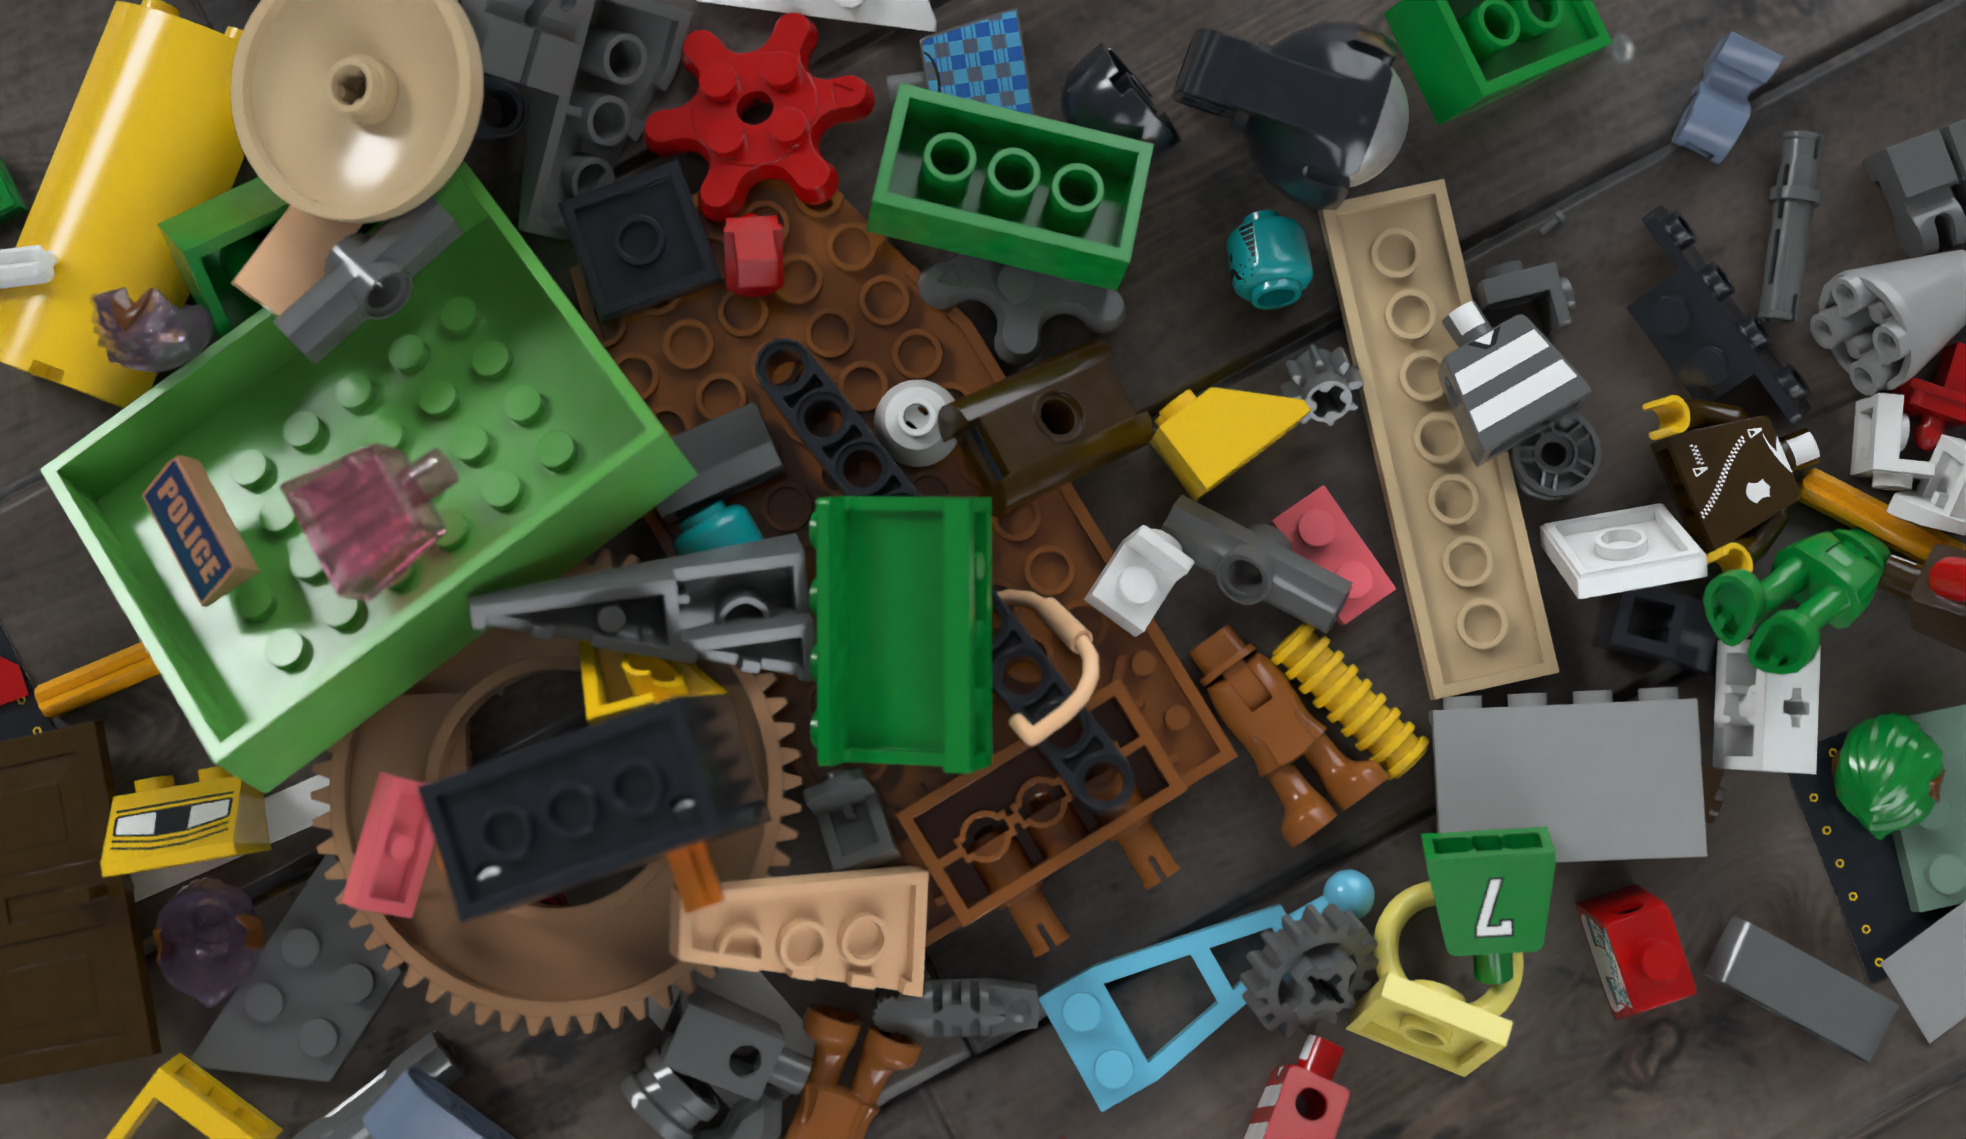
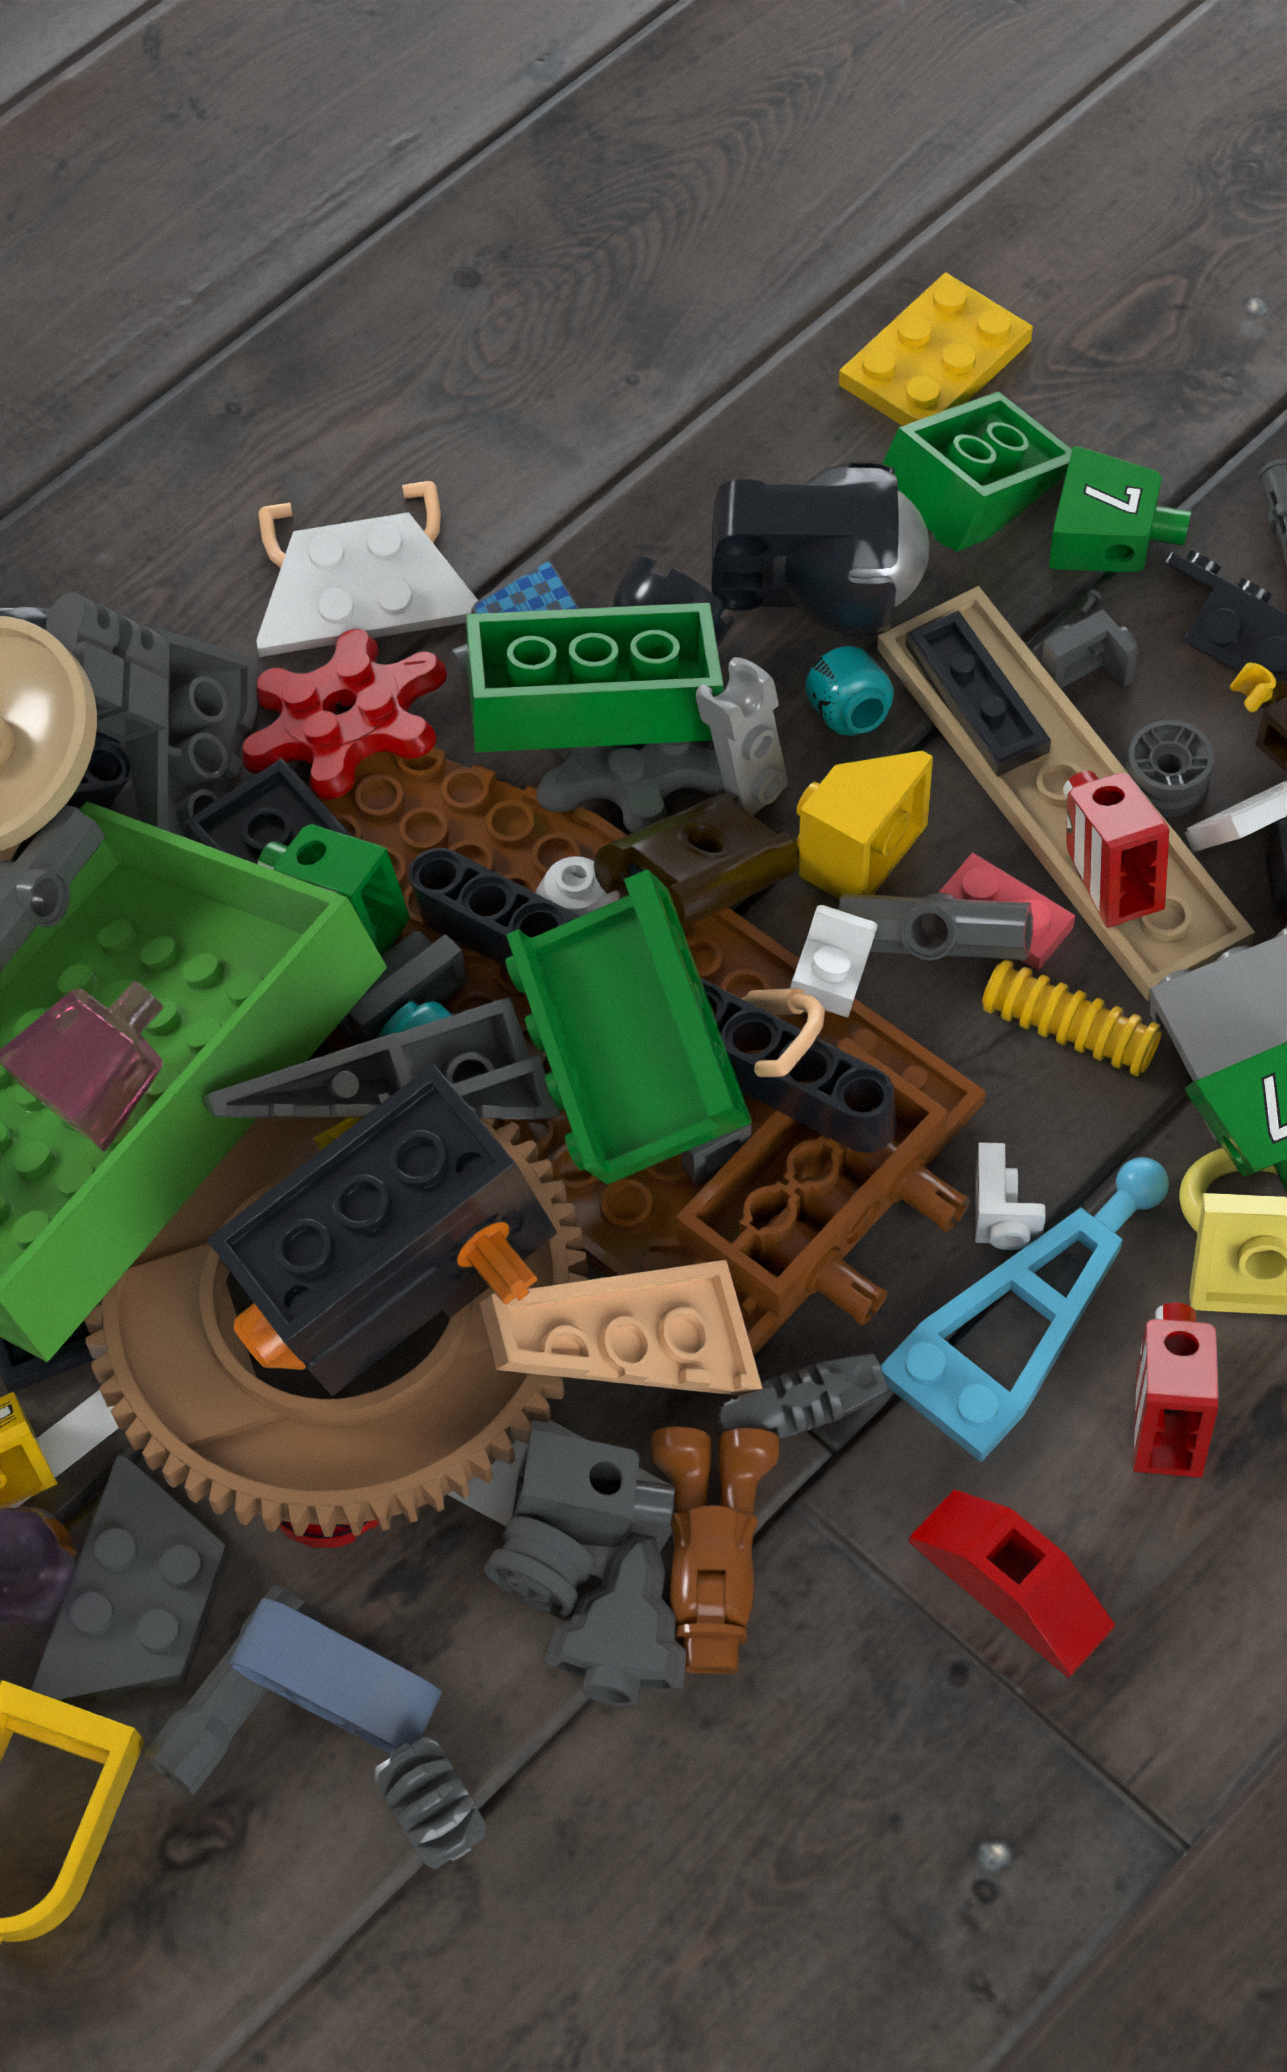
camera: 10 degrees left, 25 degrees down
coral plate [341,771,435,919] -> none
red piece [723,213,784,297] -> none
dark grey bracket [802,767,902,872] -> none
dark orange piece [1189,624,1389,849] -> none
dark grey gear [1240,903,1379,1037] -> none
dark grey gear [1280,344,1364,426] -> none
dark grey torso [1438,301,1592,467] -> none
sand blue leg [1672,31,1784,164] -> none
none -> green torso [258,824,411,956]
none -> light grey plate [696,657,789,816]
none -> black tile [906,610,1051,777]
none -> white bracket [975,1143,1045,1250]
none -> green torso [1048,446,1191,573]
none -> red torso [1063,771,1170,928]

